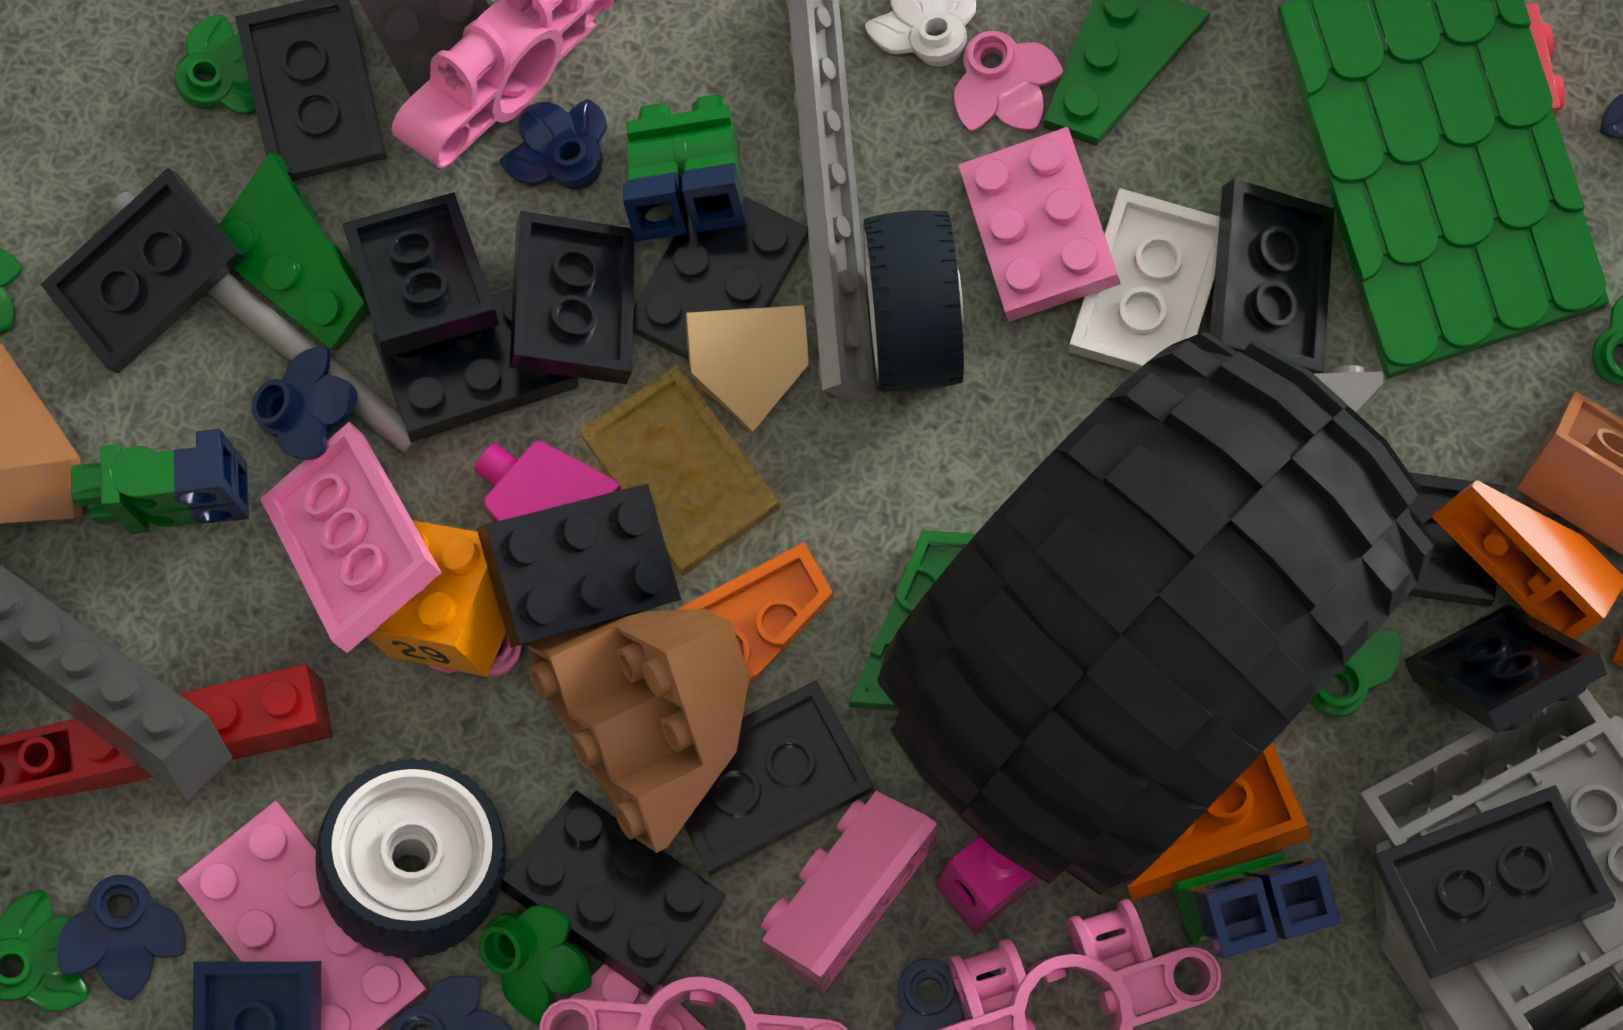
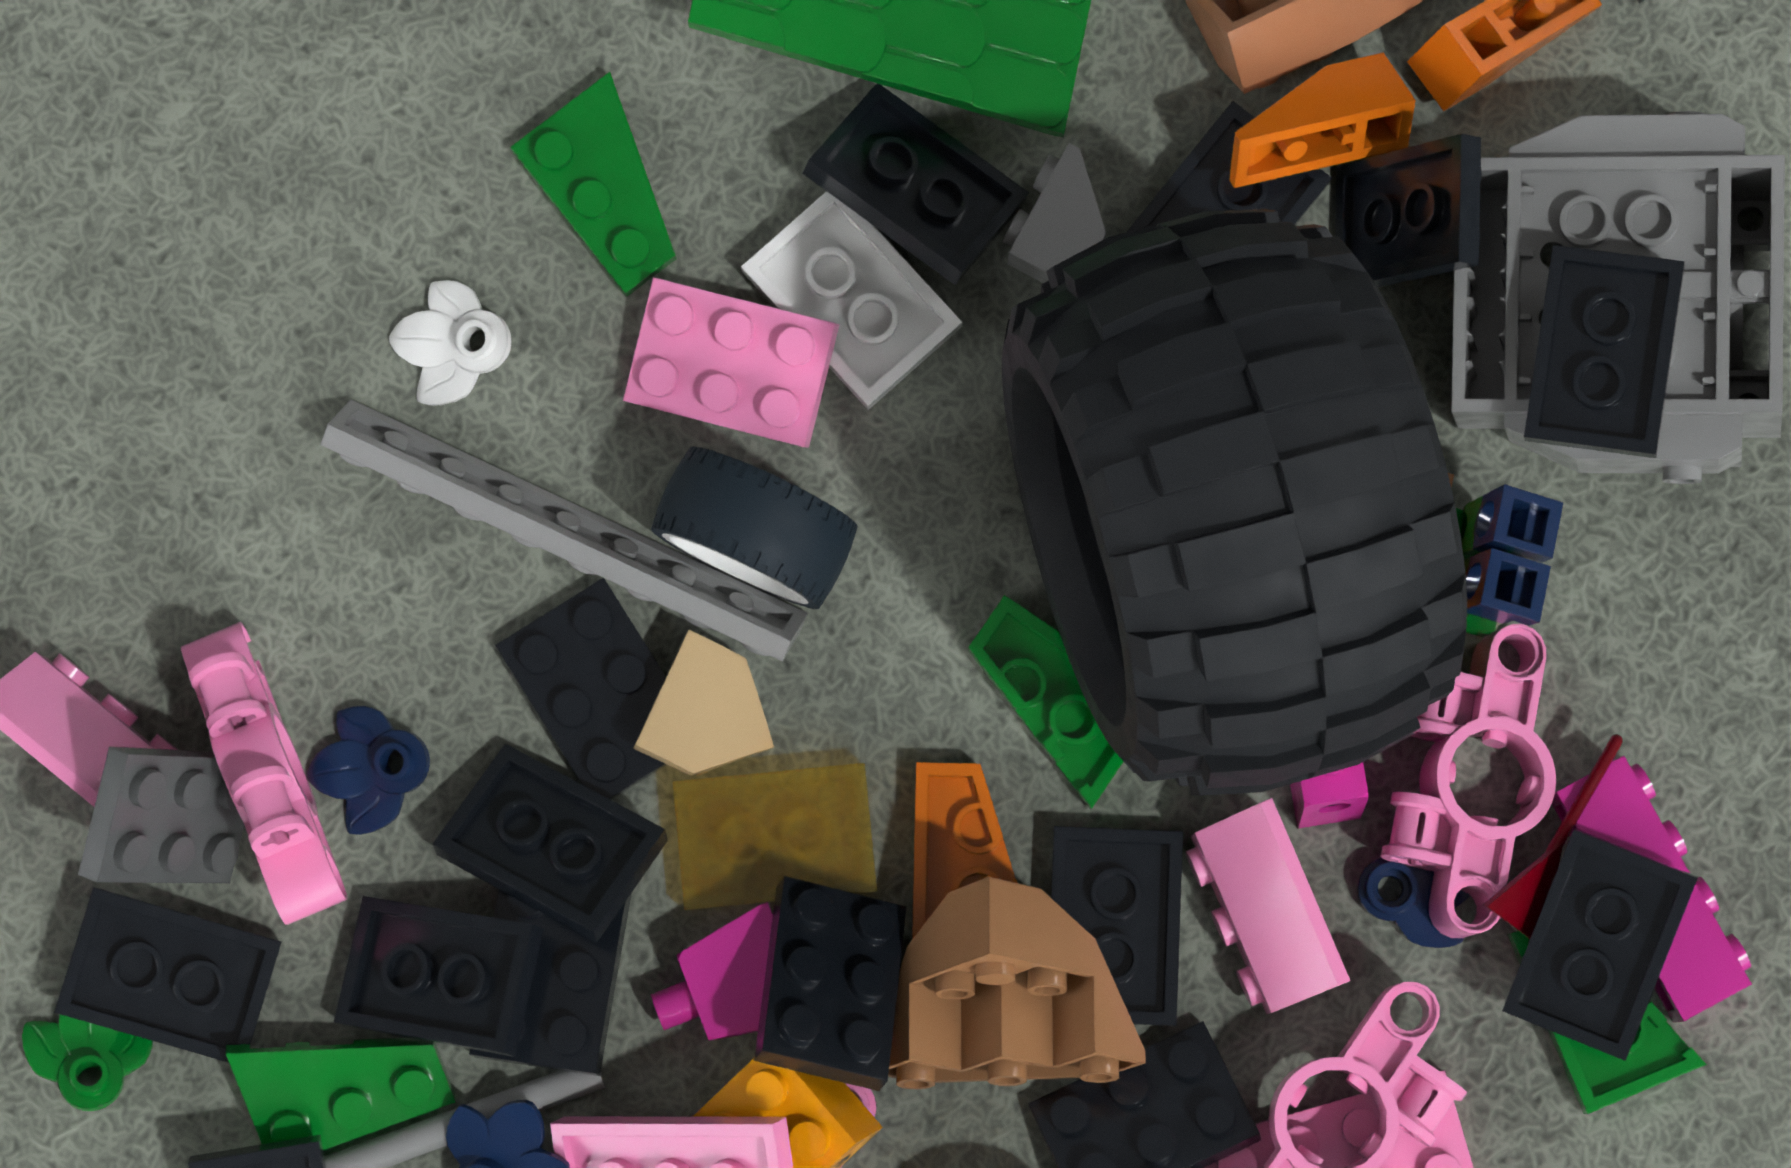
camera: 65 degrees left, 10 degrees up
hips [623,94,746,242] -> none
bright pink plate [954,31,1063,132] -> none

